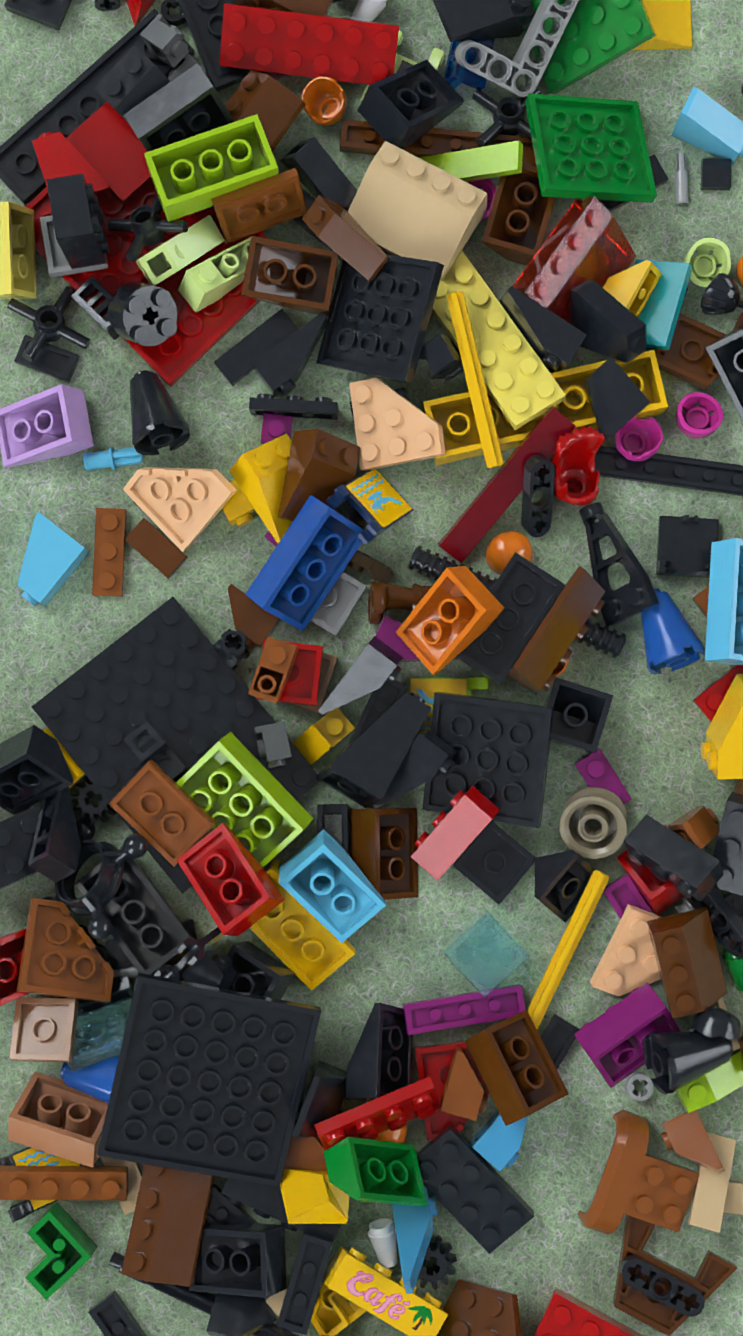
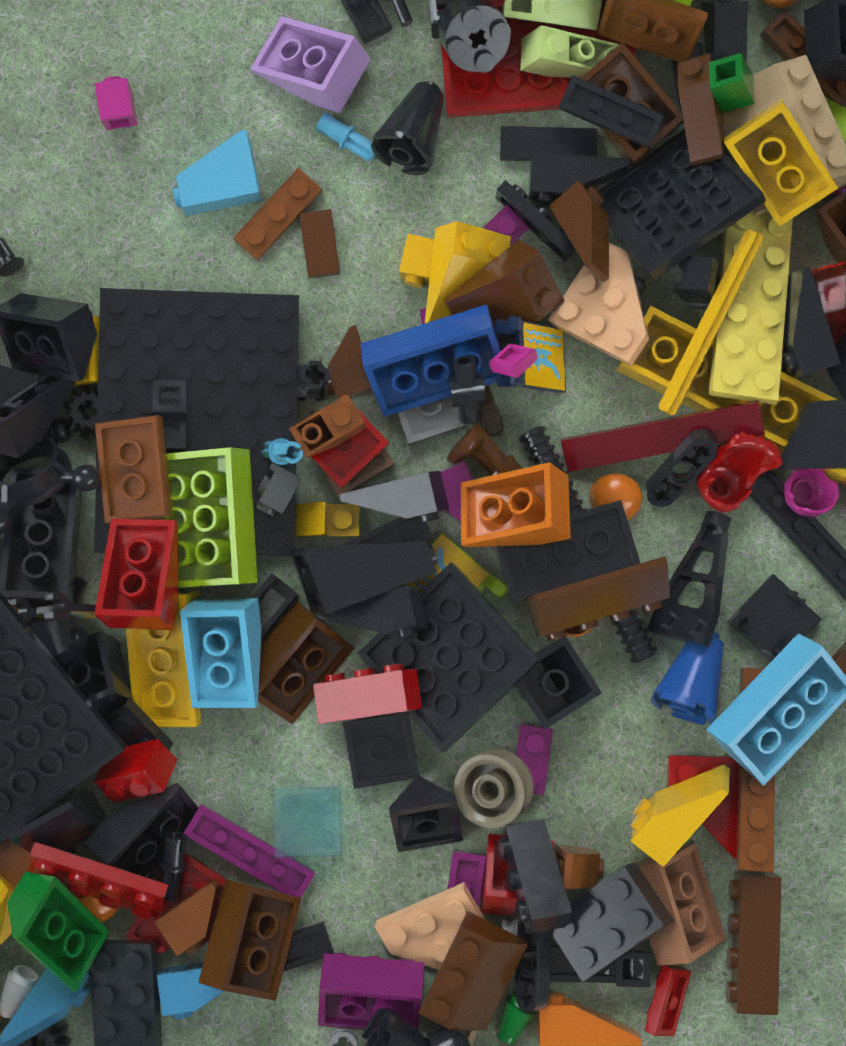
camera: 35 degrees right, 0 degrees up
light nougat plate [123,467,237,552] -> none
yellow axle [527,870,609,1030] -> none
none -> red brick [93,739,178,803]
none -> black plate [103,697,173,751]
none -> black axle [159,831,187,901]
none -> medium azure axle [261,438,303,465]
none -> black axle [449,355,486,424]
none -> dark pink tile [489,343,538,378]
none -> reddish brown slope [549,180,609,282]
none -> black plate [559,75,664,149]
none -> green brick [709,53,755,113]
none -> yellow slope [724,98,838,227]

